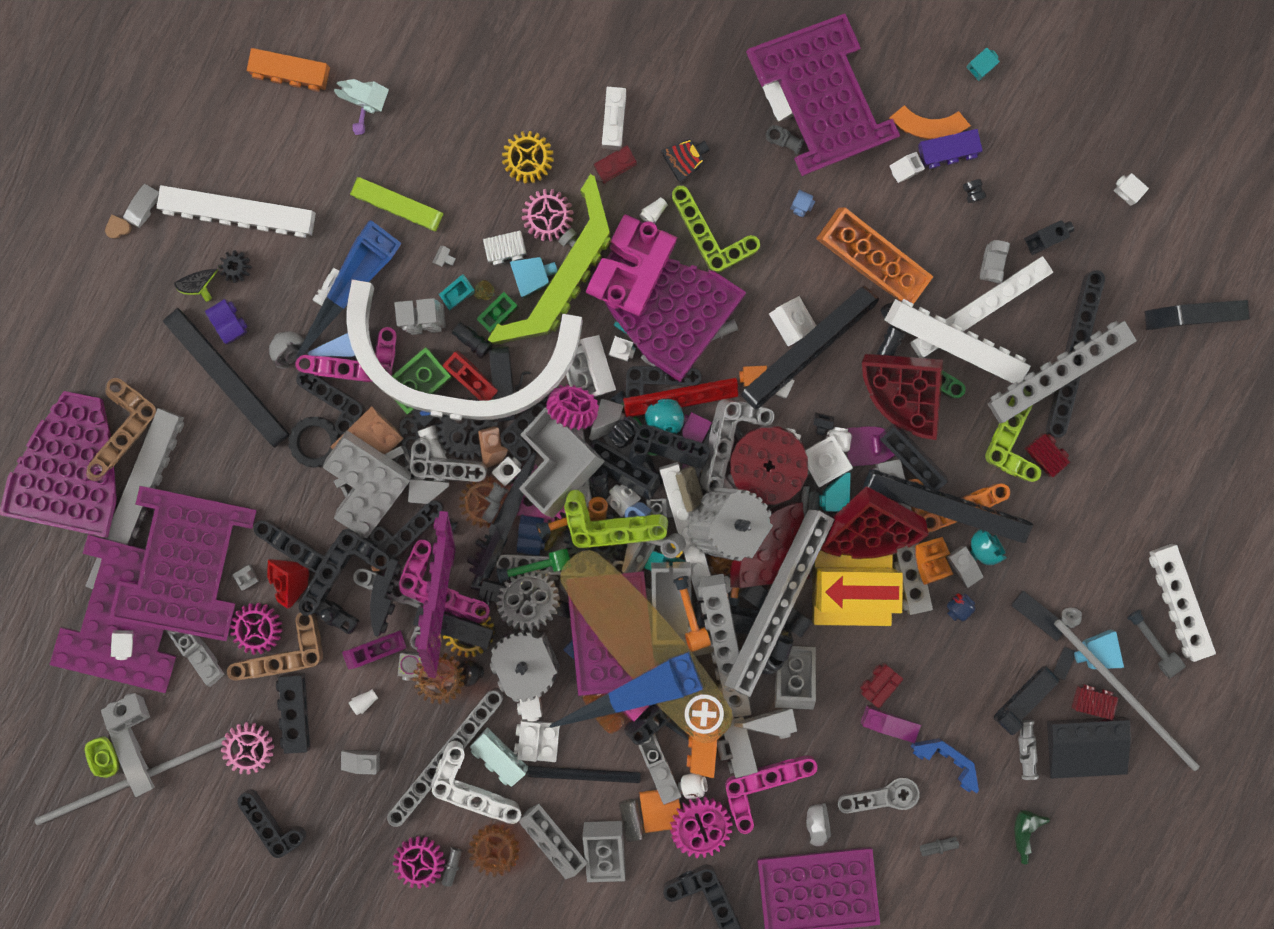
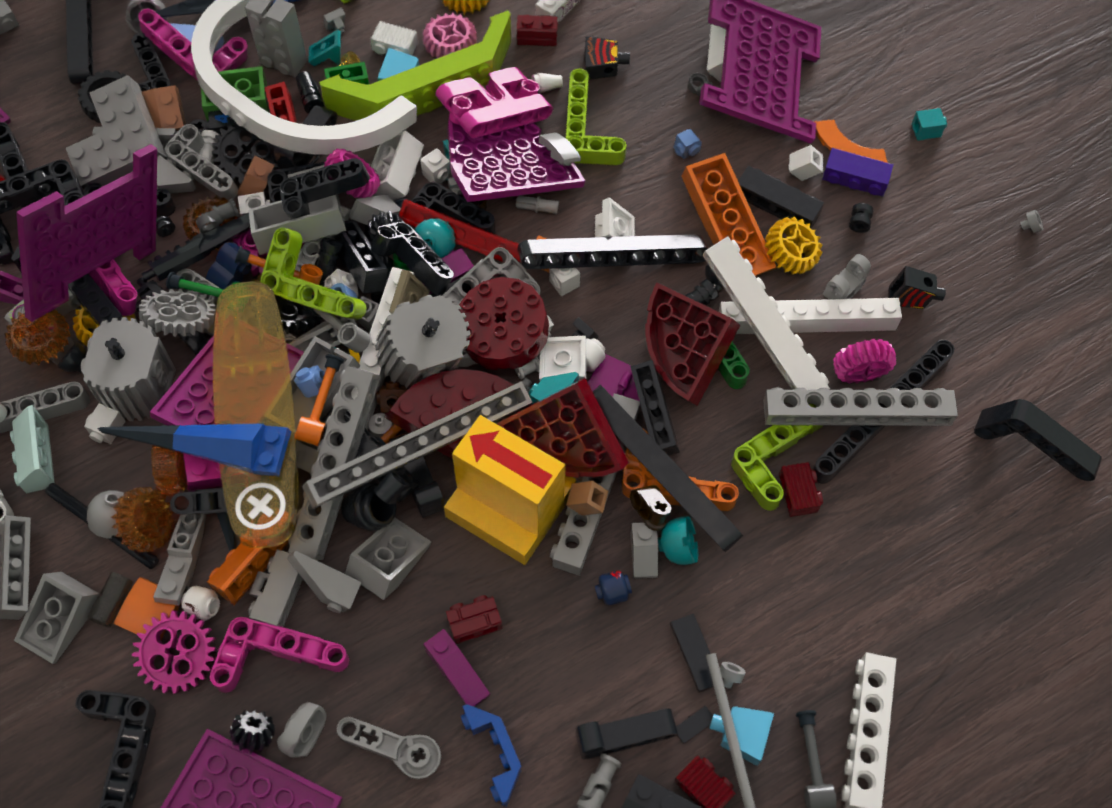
camera: 30 degrees right, 25 degrees down
white plate [514,719,560,762] -> none
orange slope [915,537,953,585] -> none
white brick [1114,173,1149,206] -> none
none -> light grey cylinder [87,490,137,538]
none -> clear orange gear [111,487,176,553]
none -> black gear [230,708,275,754]
none -> black beam [280,158,370,220]
none -> medium blue plate [294,365,325,398]
none -> light grey slope [539,133,581,165]
none -> medium nougat brick [566,481,609,516]
none -> dark brown piece [630,485,671,531]
none -> black brick [738,165,824,229]
none -> yellow gear [764,217,823,275]
none -> dark pink gear [833,339,896,383]
none -> light grey tile [1021,210,1043,233]

